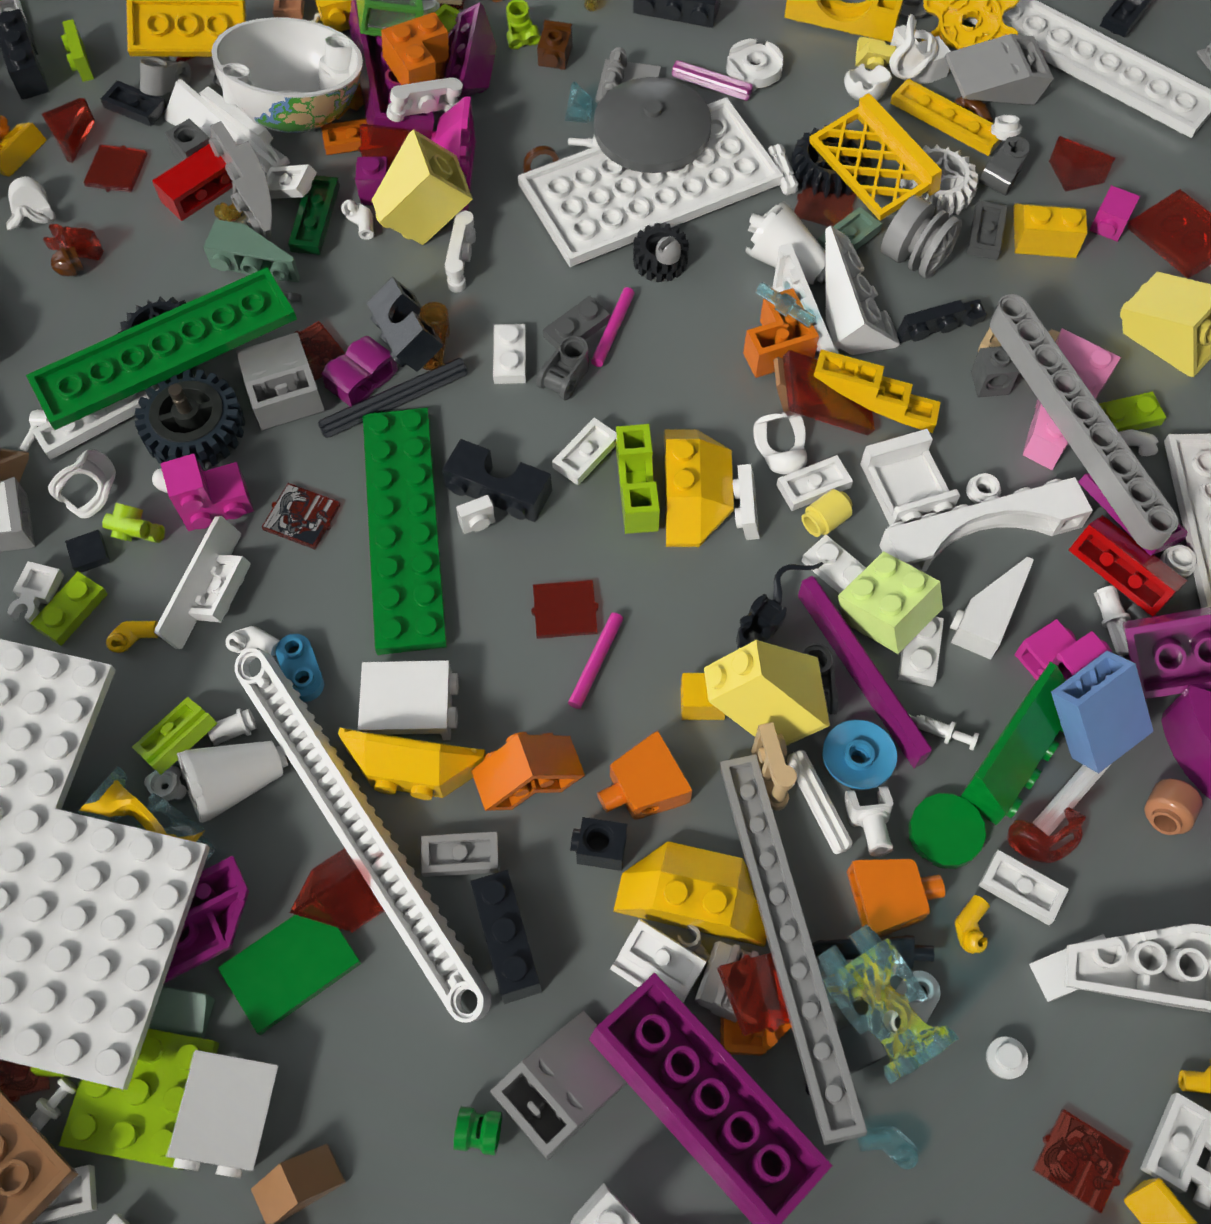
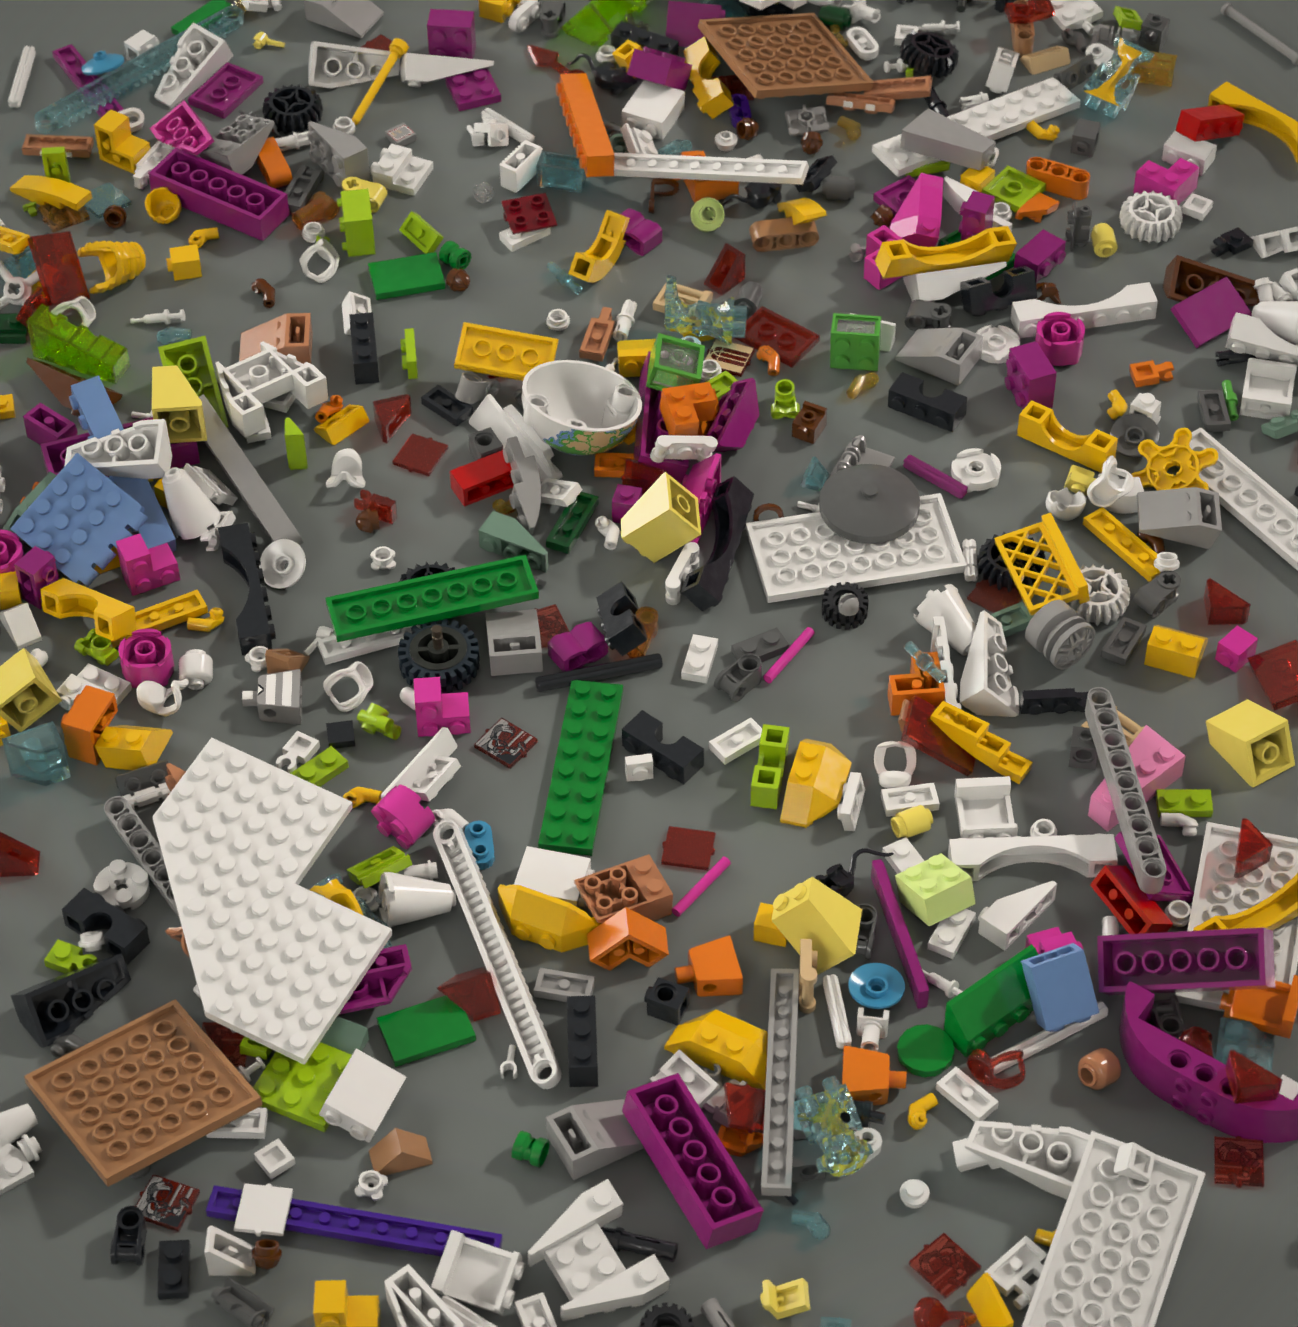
camera: 15 degrees right, 15 degrees down
none -> white plate [370,546,396,570]
none -> dark pink brick [371,784,435,850]
none -> white hand [500,1045,518,1079]
none -> nougat slope [574,854,673,923]
none -> black arch [681,476,754,611]

